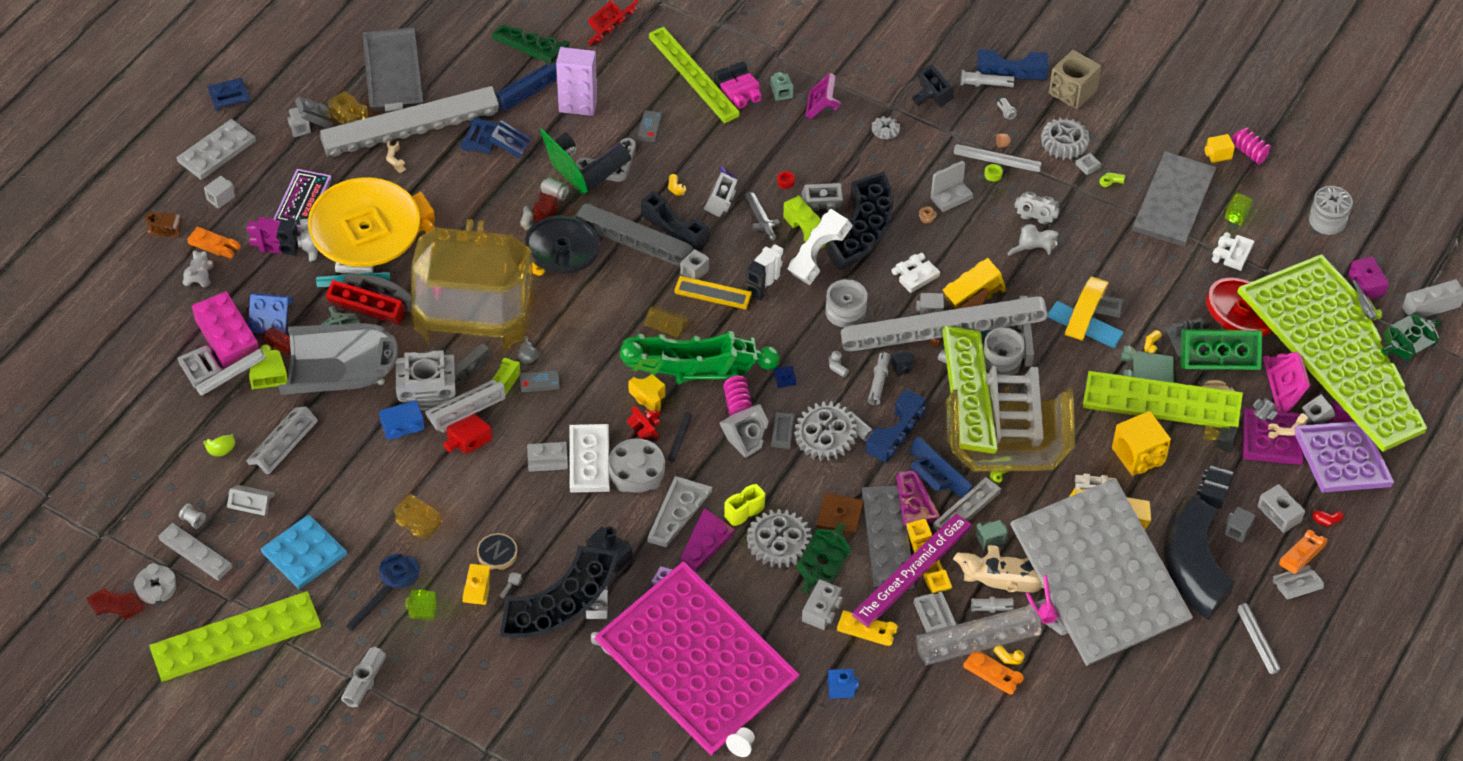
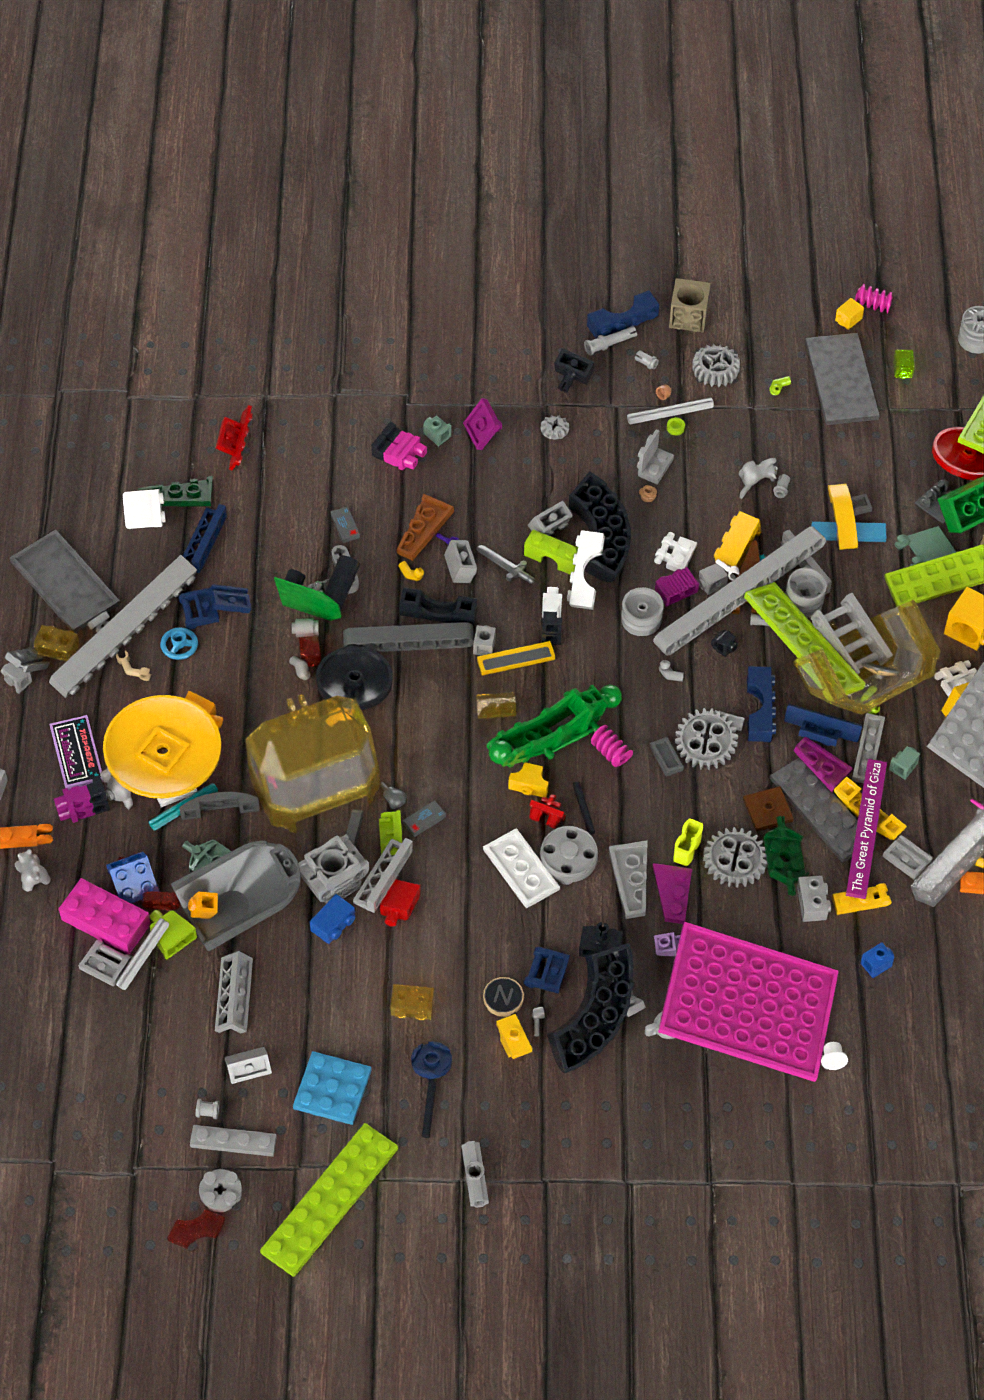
camera: 30 degrees left, 5 degrees up
lime hair [203,434,235,457] -> none
red brick [325,280,406,325] -> none
clear neon green brick [405,589,437,620] -> none
light grey plate [527,442,568,472] -> none
lavender brick [556,47,597,116] -> none
lime plate [649,27,739,123] -> none
light grey slope [719,404,769,457] -> none
clear blue plate [774,366,796,388] -> none
red tile [777,171,795,189] -> none
light grey pin [868,352,891,405] -> none
tan animal [953,545,1044,593] -> none
light grey pin [971,596,1014,613] -> none
light grey brick [1015,192,1060,224] -> none
light grey tile [1075,153,1101,175] -> none
yellow arm [1144,330,1161,354] -> none
white plate [1212,232,1254,271] -> none
none -> white bracket [123,489,166,529]
none -> dark azure piece [160,627,198,660]
none -> light orange brick [188,891,218,919]
none -> dark orange wing [397,494,455,561]
none -> dark blue plate [524,947,570,994]
none -> magenta brick [655,567,699,607]
none -> white hand [716,559,739,581]
none -> light grey pin [773,474,790,498]
none -> dark grey dish [862,663,900,680]

